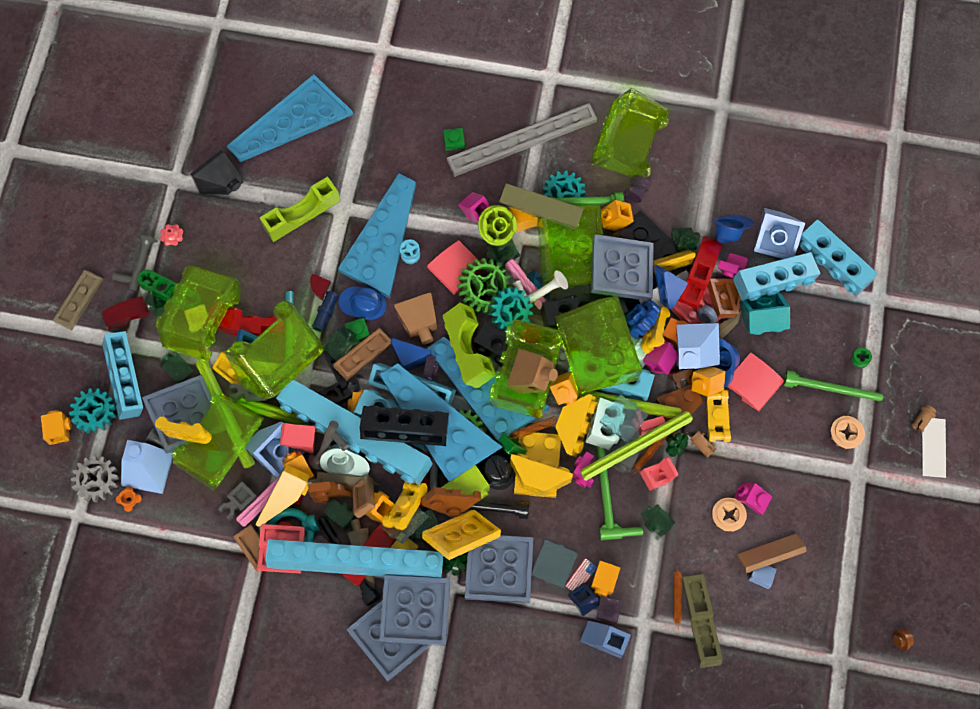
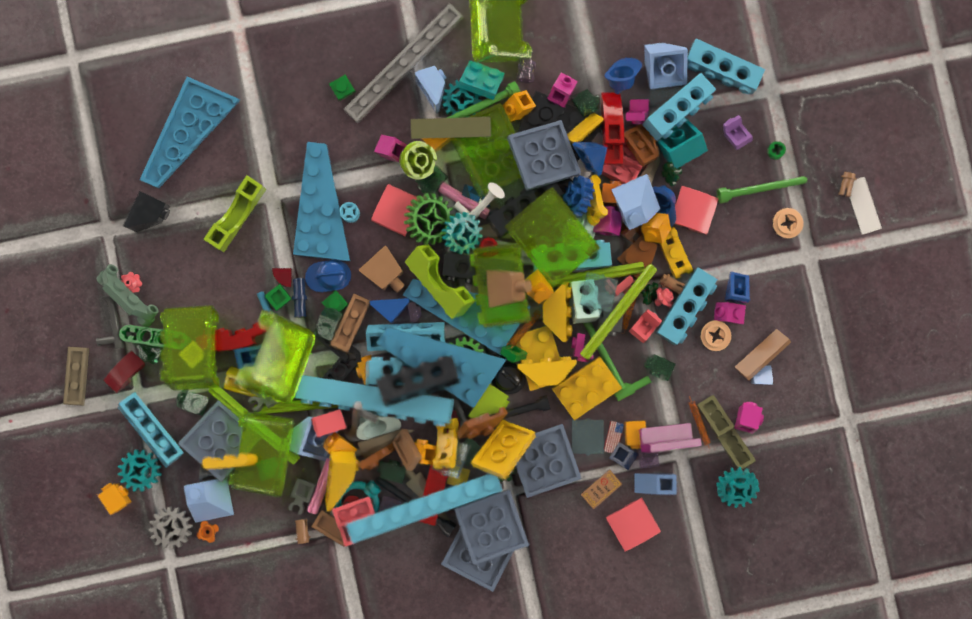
camera: 30 degrees left, 15 degrees up
sand blue tile [698,305,718,323] -> none
dark orange plate [893,629,914,651] -> none
none -> sand green plate [97,264,159,327]
none -> green plate [265,284,292,311]
none -> medium nougat pin [295,519,311,544]
none -> light blue slope [415,66,446,114]
none -> teal plate [458,60,505,100]
none -> dark pink brick [547,73,578,108]
none -> yellow plate [552,356,622,420]
none -> medium nougat tile [581,469,622,509]
none -> coral slope [606,497,661,552]
none -> panel [639,423,702,452]
none -> coral plant [654,287,674,308]
none -> medium azure brick [655,267,718,345]
none -> dark green plant [661,162,682,187]
none -> teal gear [716,467,760,508]
none -> medium lavender bracket [723,115,753,150]
none -> blue slope [724,271,750,304]
none -> dark pink brick [734,402,764,434]

